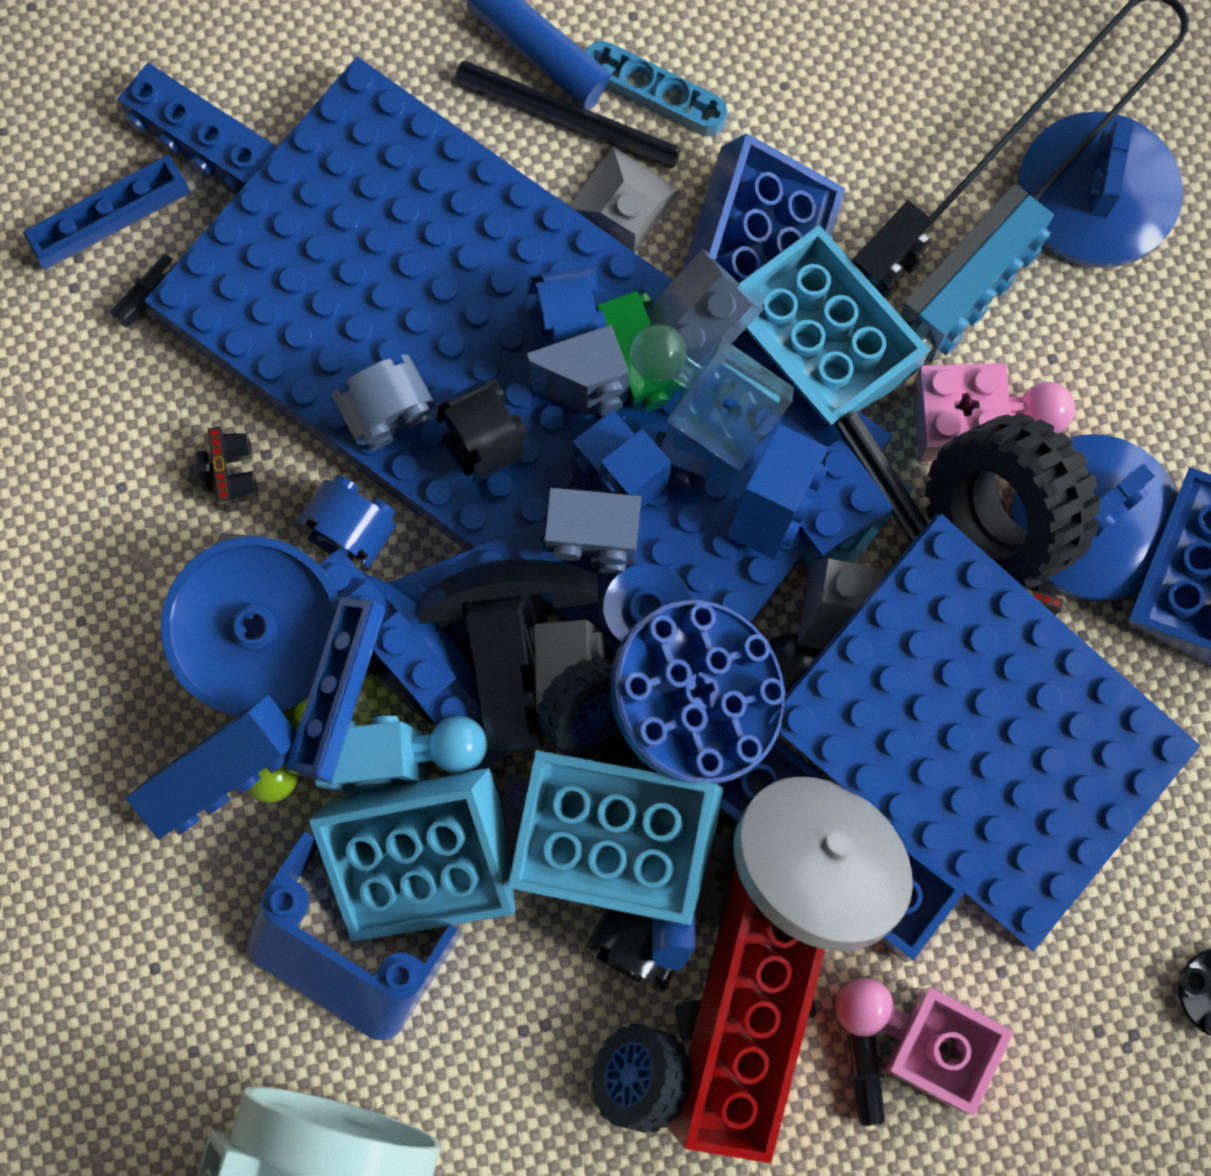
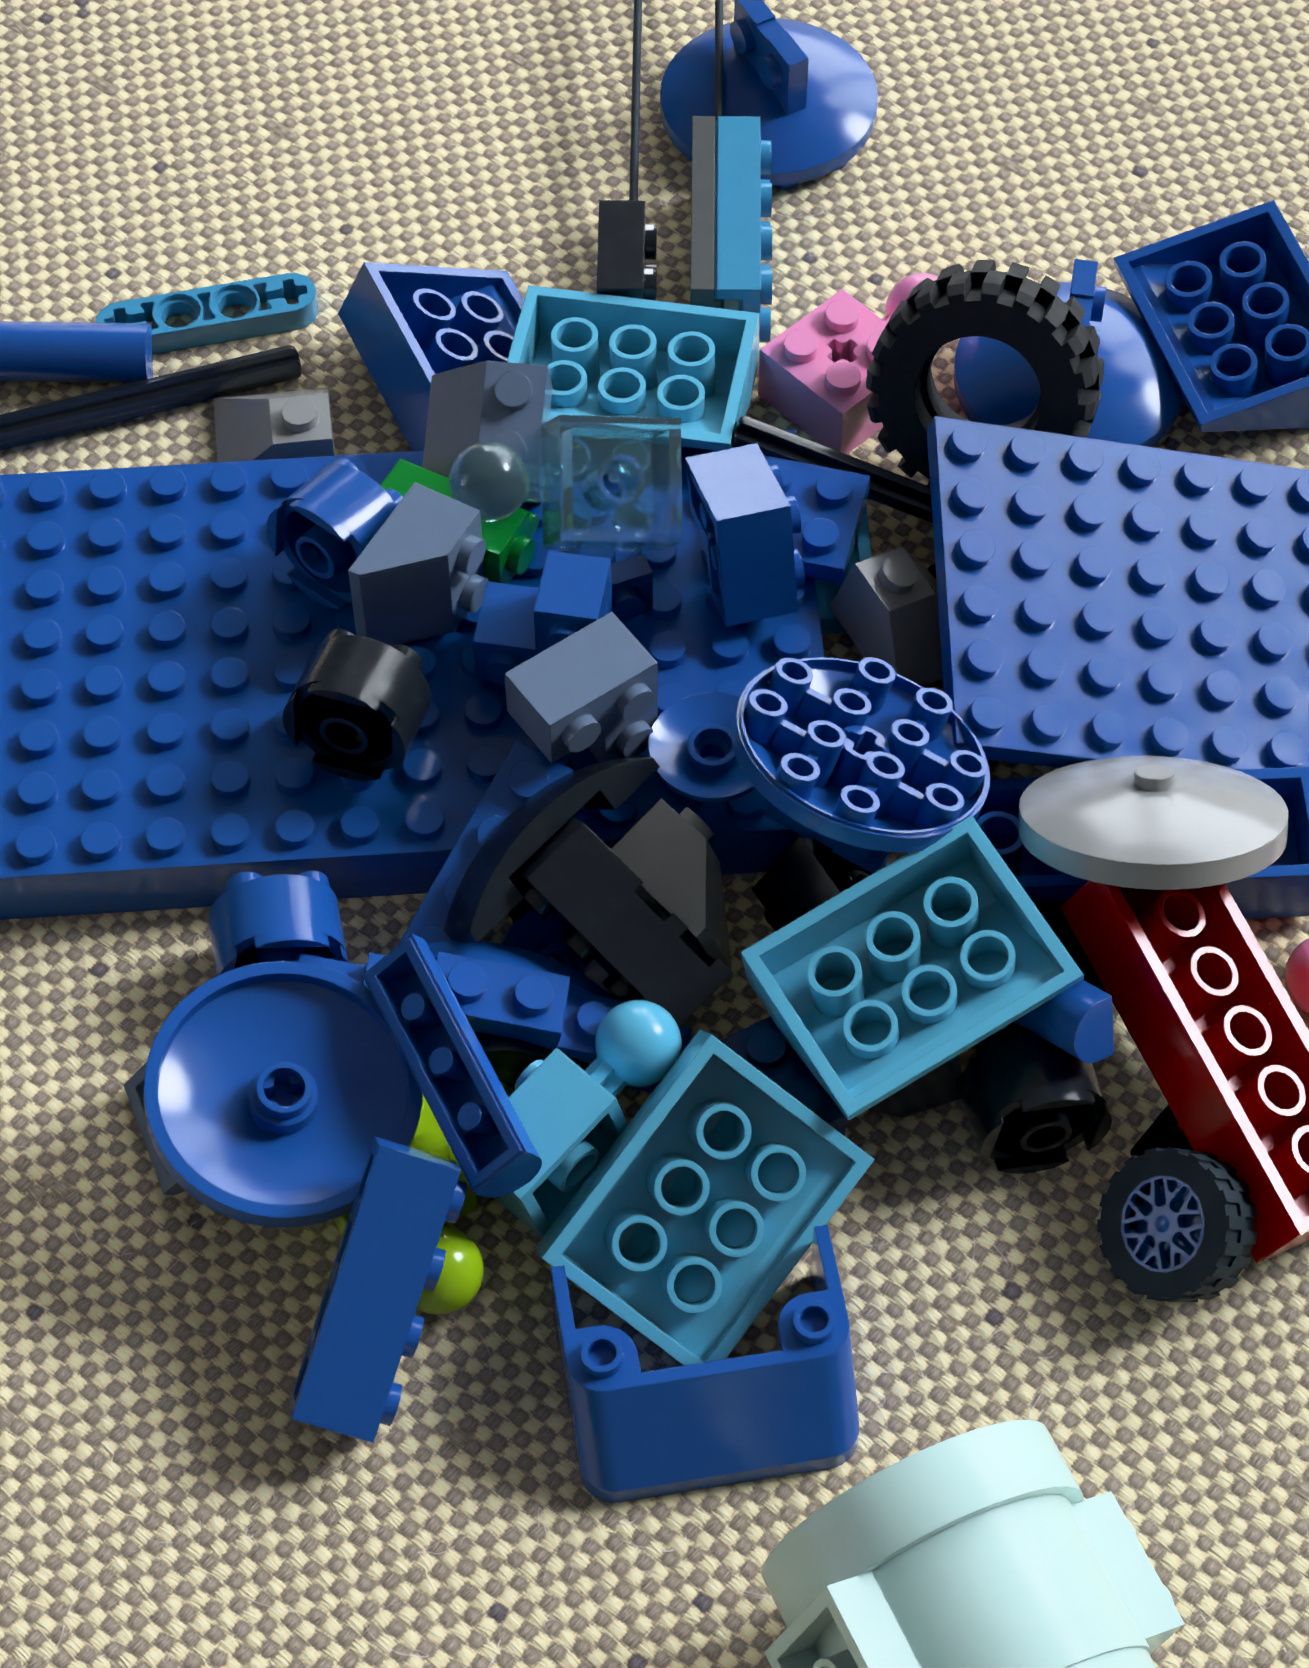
camera: 40 degrees left, 20 degrees down
black hips [185,426,259,513] -> none
sand blue brick [332,355,435,451] -> none
black wheel [537,658,623,760] -> none

